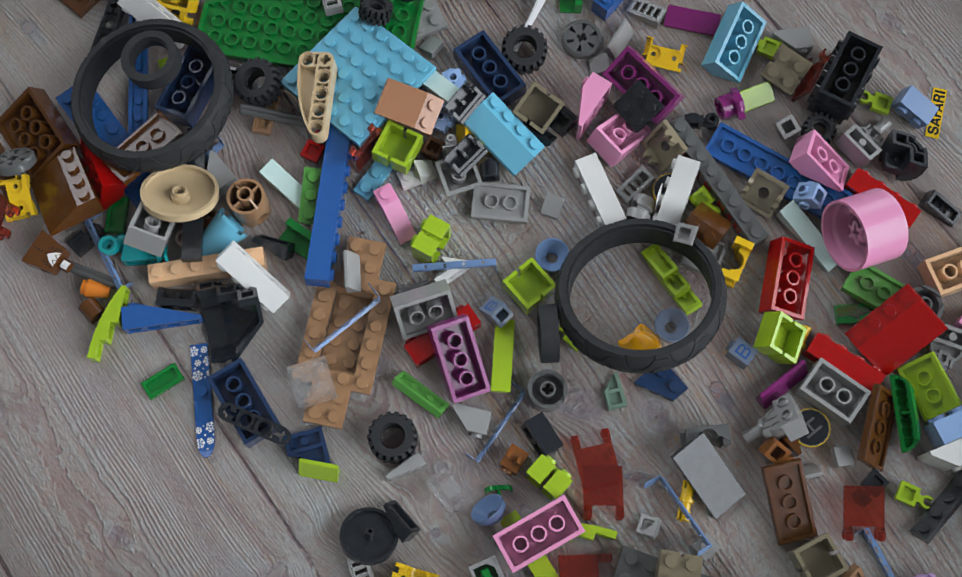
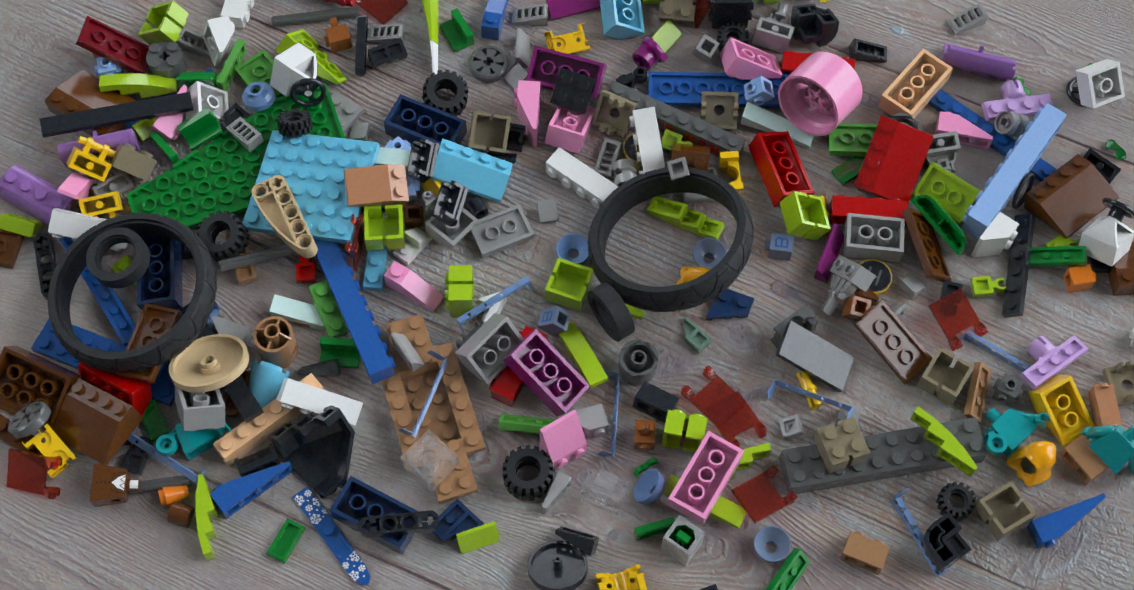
camera: 30 degrees left, 10 degrees down
none -> bright pink slope [540,409,587,470]
none -> green tile [634,517,675,541]

